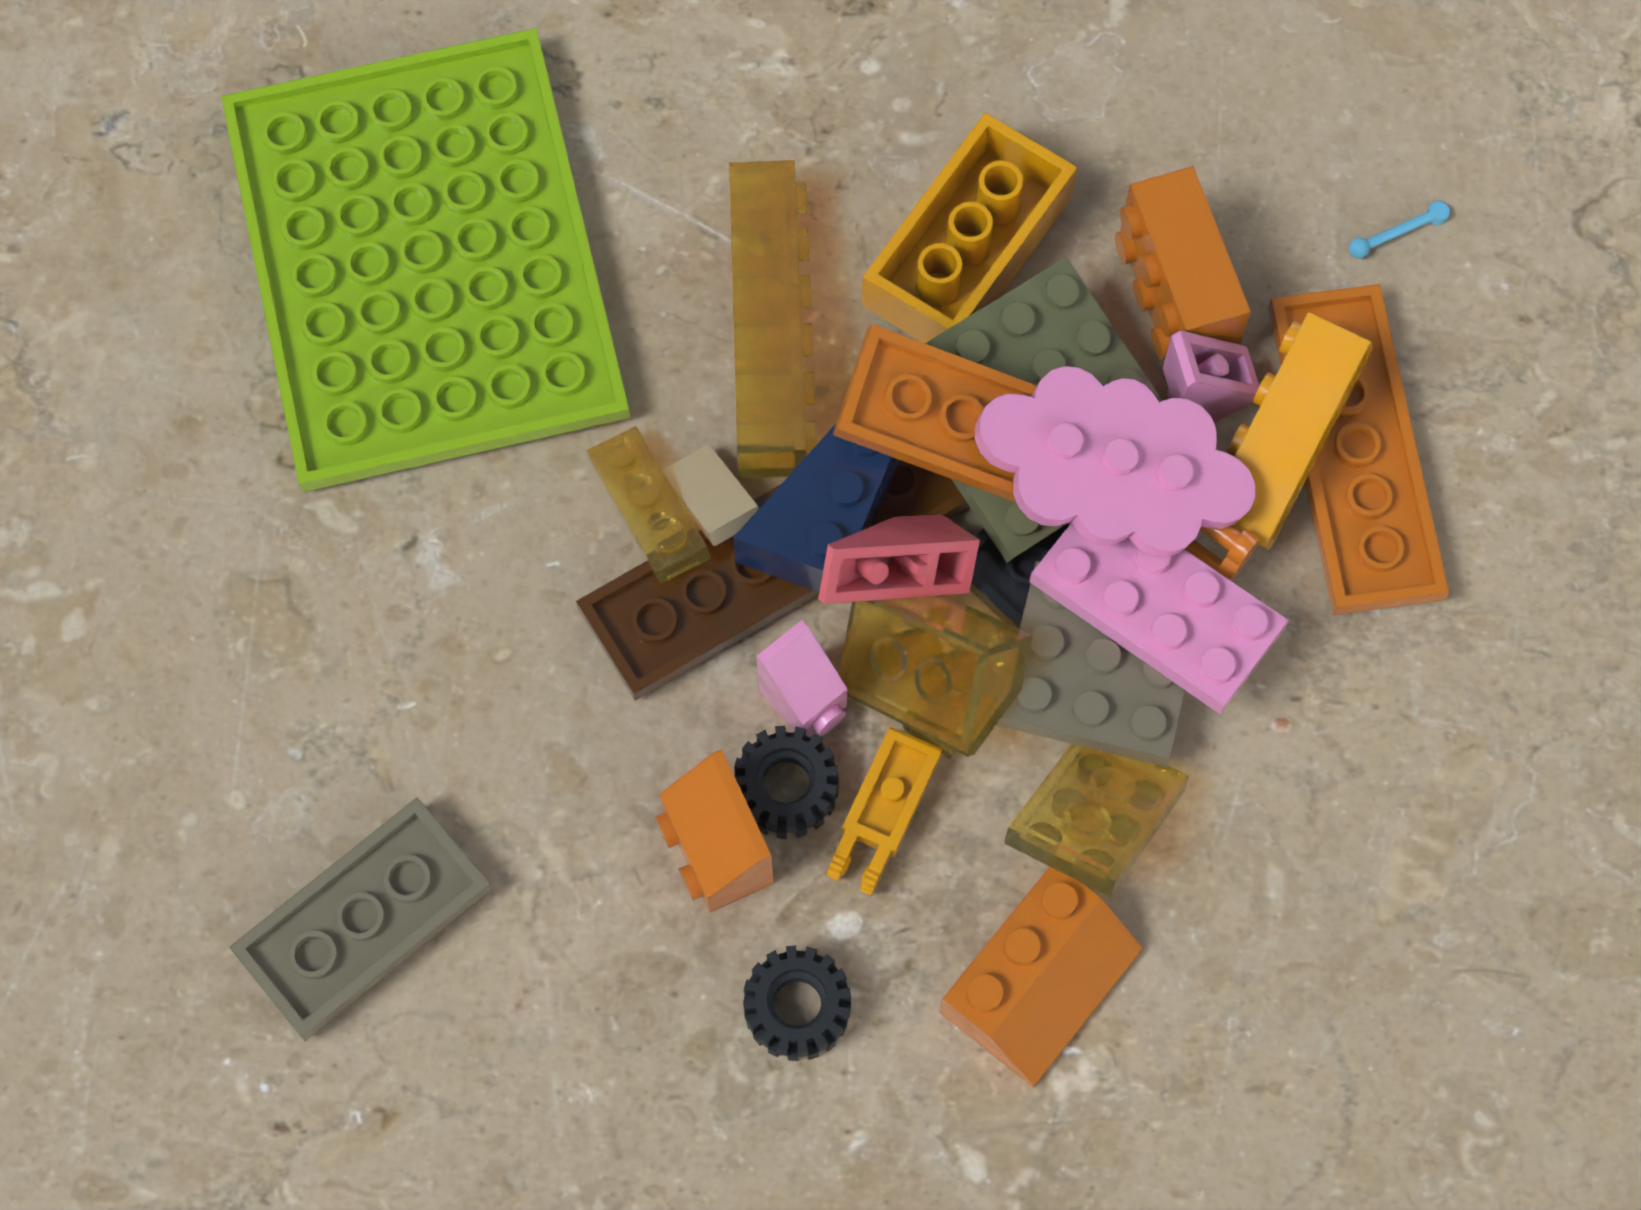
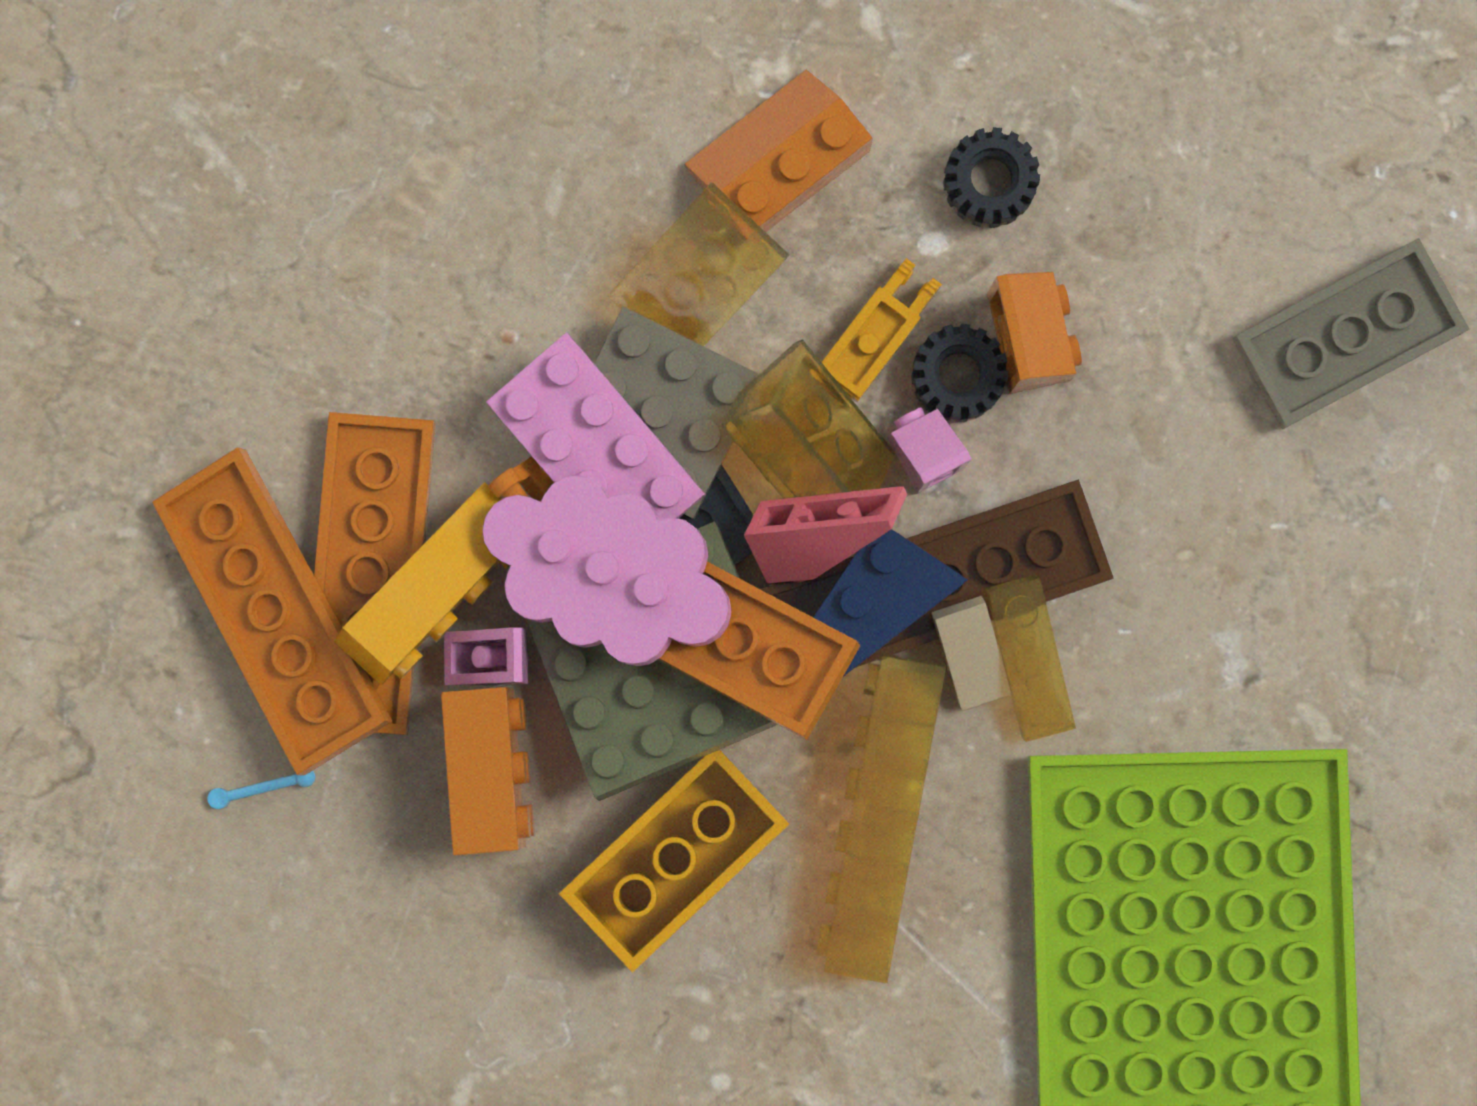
camera: 170 degrees left, 15 degrees up
none -> orange plate [152,447,393,775]

